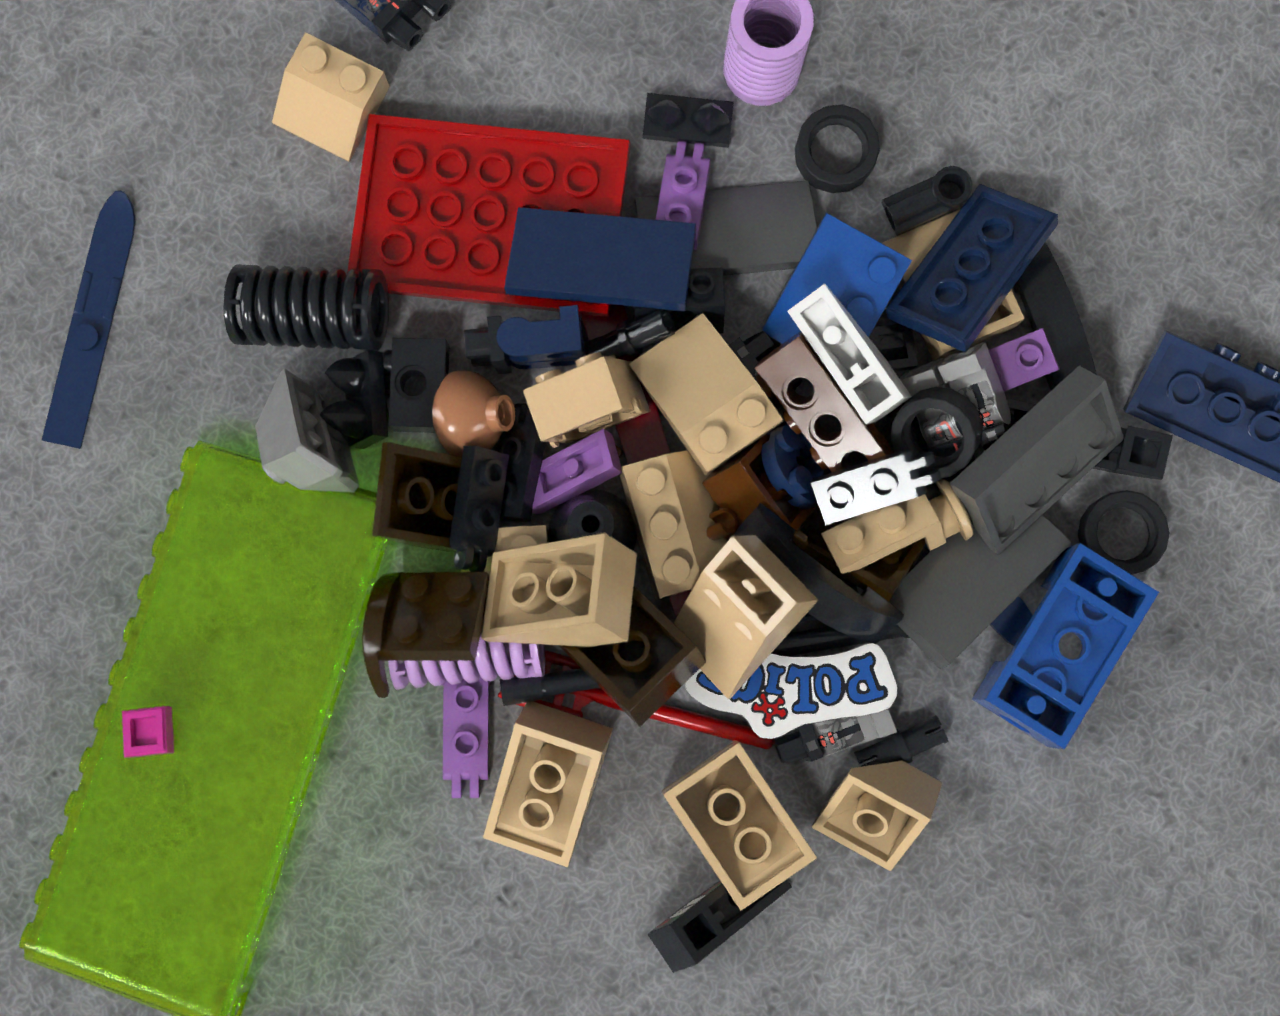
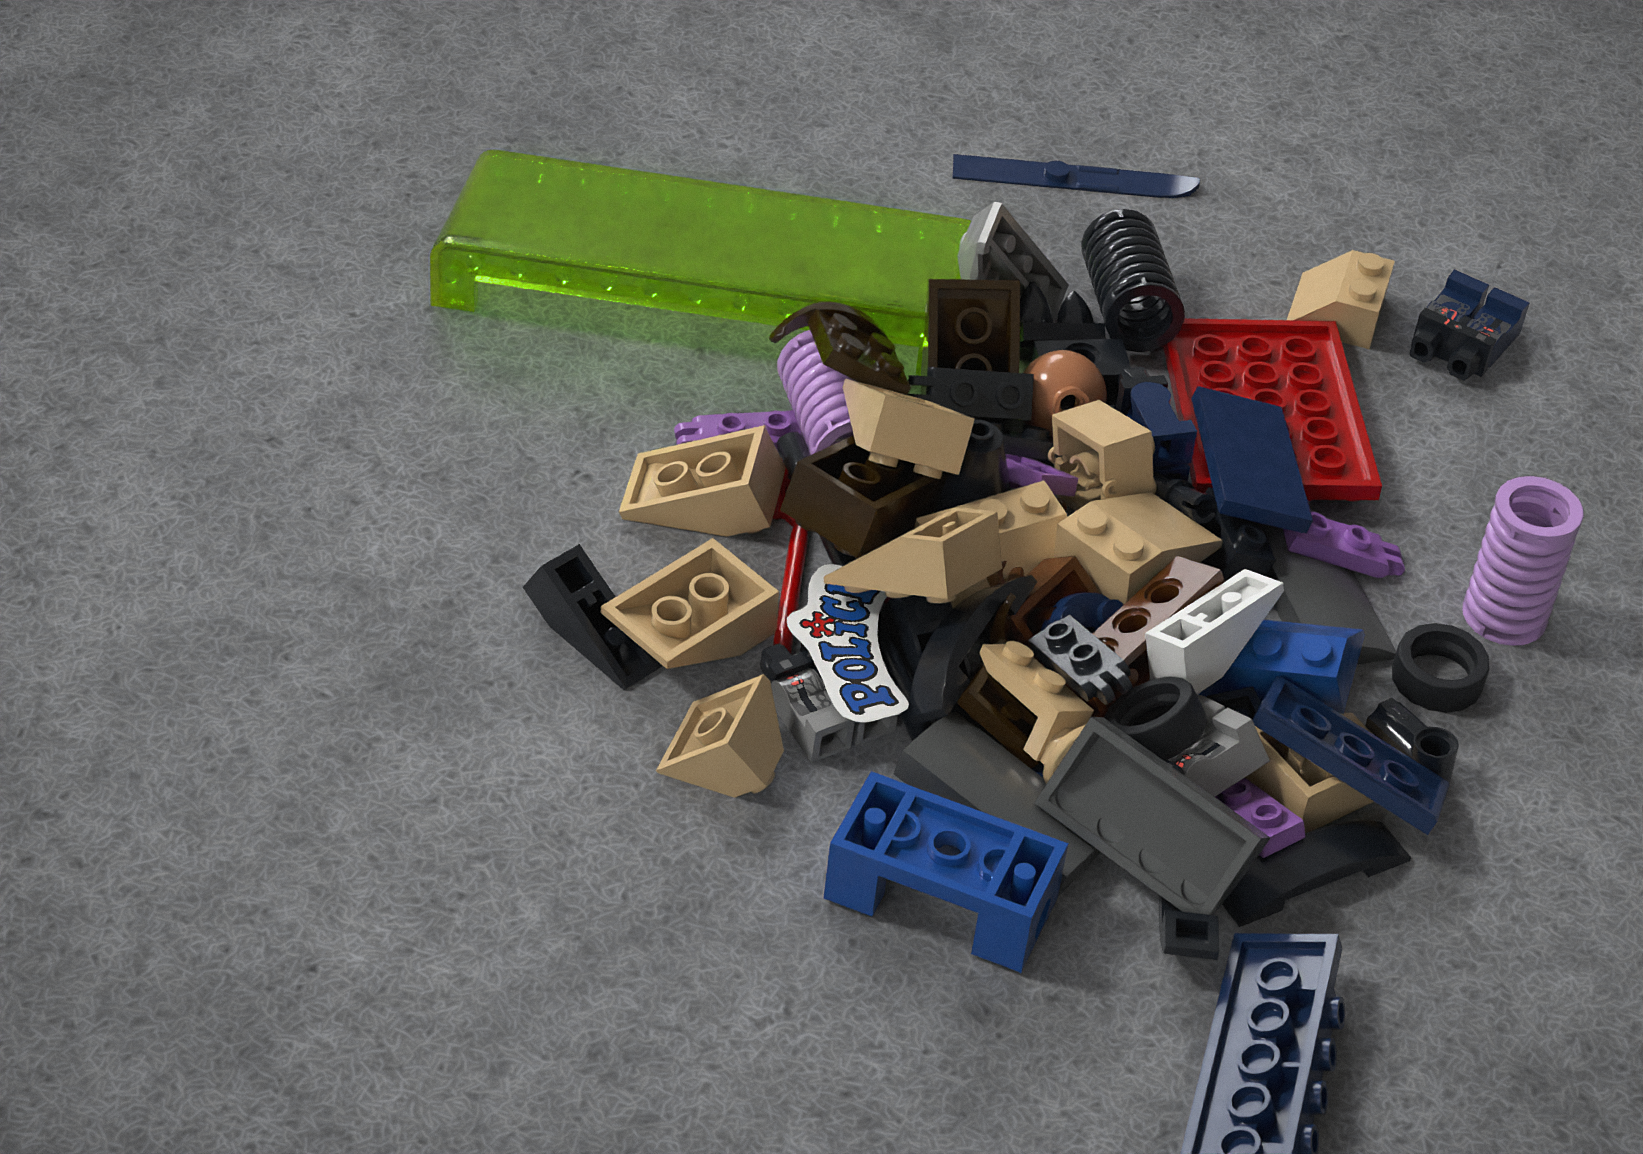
camera: 80 degrees right, 40 degrees down
dark pink tile [122,706,174,758] -> none
black tile [643,93,734,148] -> none
black pin [854,715,949,767] -> none
black tyre [1078,490,1170,575] -> none

